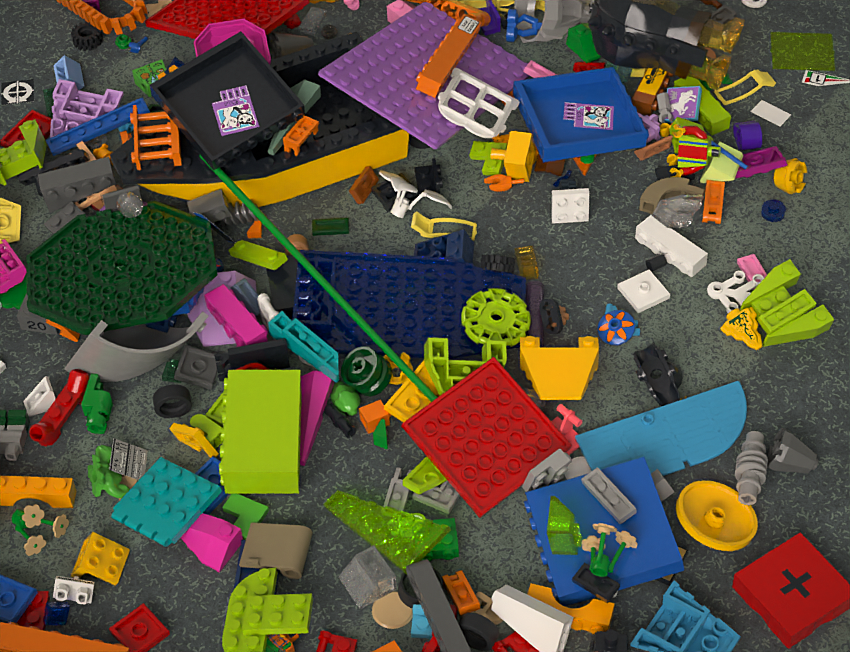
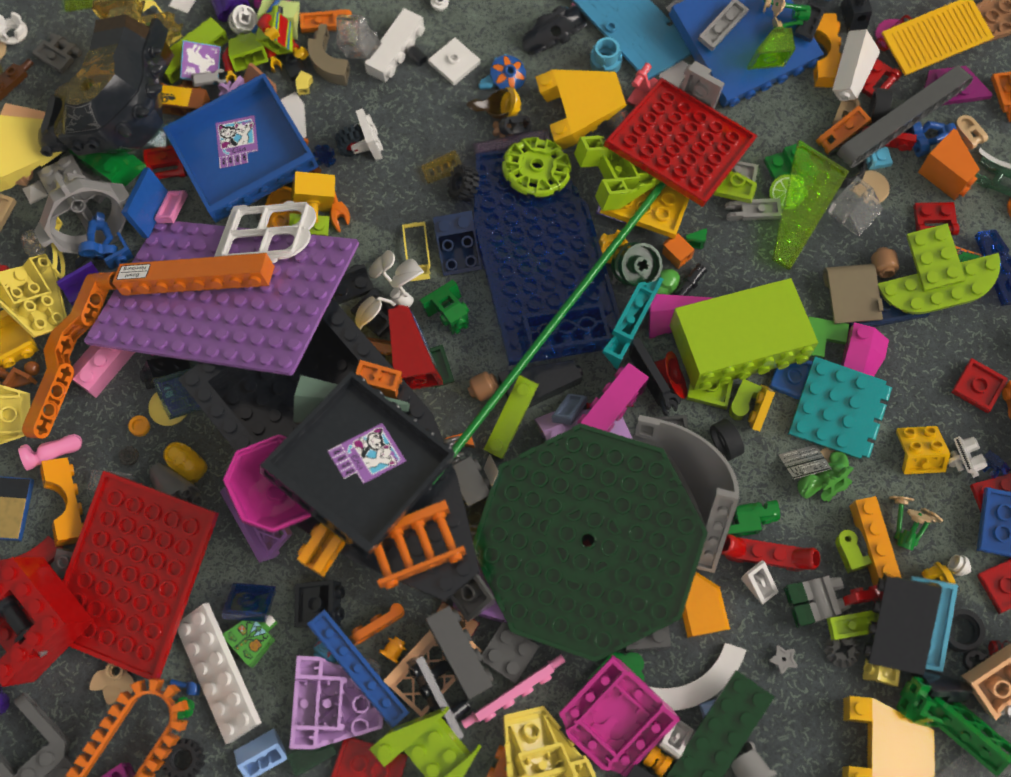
camera: 105 degrees left, 20 degrees up
clear head [117,191,143,218] -> none
white plate [257,293,279,340] -> none
none -> blue bracket [104,231,134,270]
none -> blue tile [121,167,168,238]
none -> white plate [177,603,262,744]
none -> white wheel [228,5,258,34]
none -> white sticker [281,92,306,138]
none -> light yellow piece [295,71,313,95]
none -> red slope [388,305,443,390]
none -> green tile [420,280,469,335]
none -> bright pink plate [461,654,566,729]
none -> piece [466,87,522,120]
none -> medium azure piece [590,37,622,73]
none -> light orange tile [682,572,730,638]
none -> lime leg [835,530,872,574]
none -> medium nougat head [871,247,899,278]

